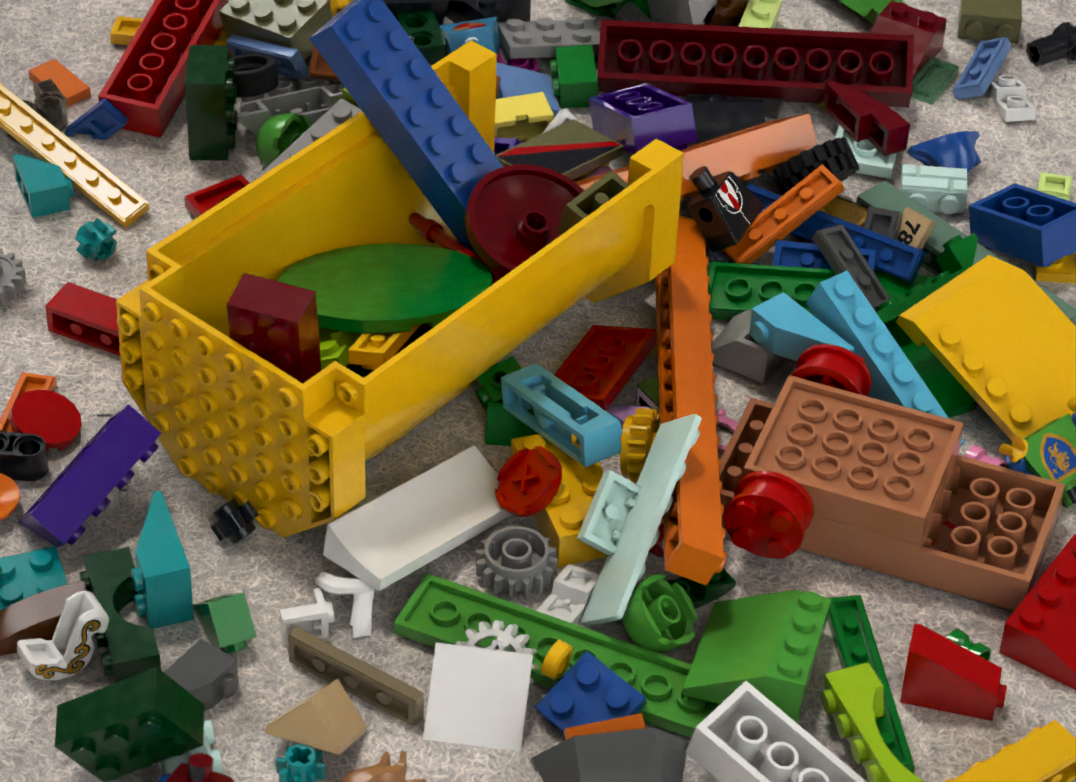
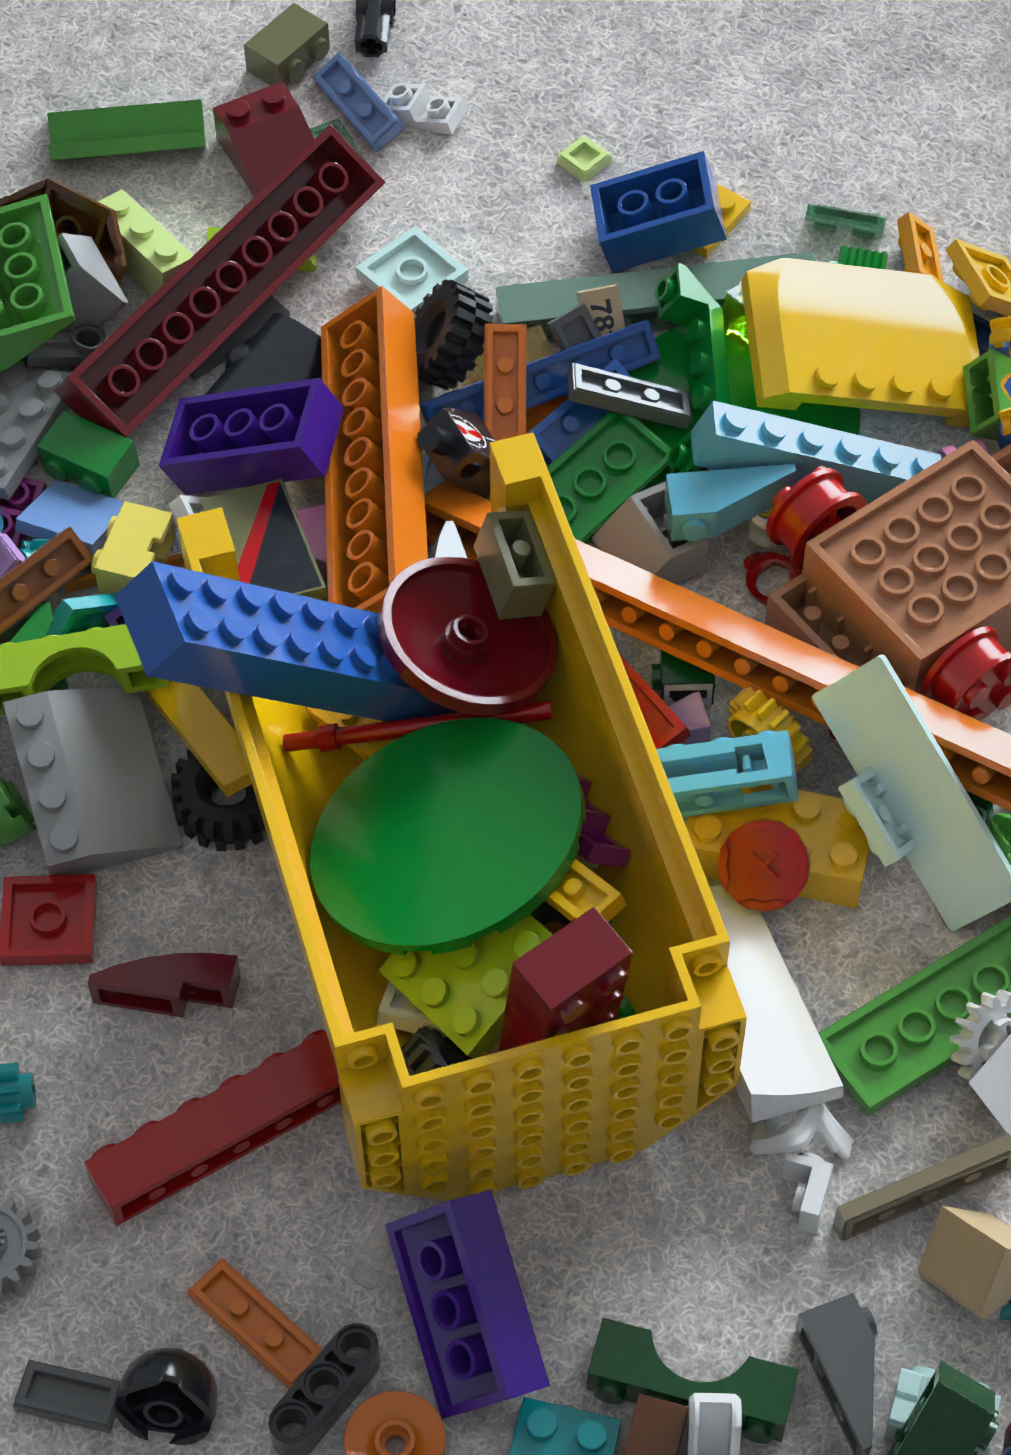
camera: 55 degrees left, 15 degrees up
red tile [9,389,82,452] -> none
teal slope [131,491,194,629] -> none
green slope [193,592,257,653] -> none
black gear [210,498,258,544] -> none
light grey gear [475,526,557,598] -> none
white slope [536,564,599,625] -> none
dark red slope [823,81,910,156] -> none
light aqua brick [899,164,968,215] -> none
blue hat [906,131,981,173] -> none

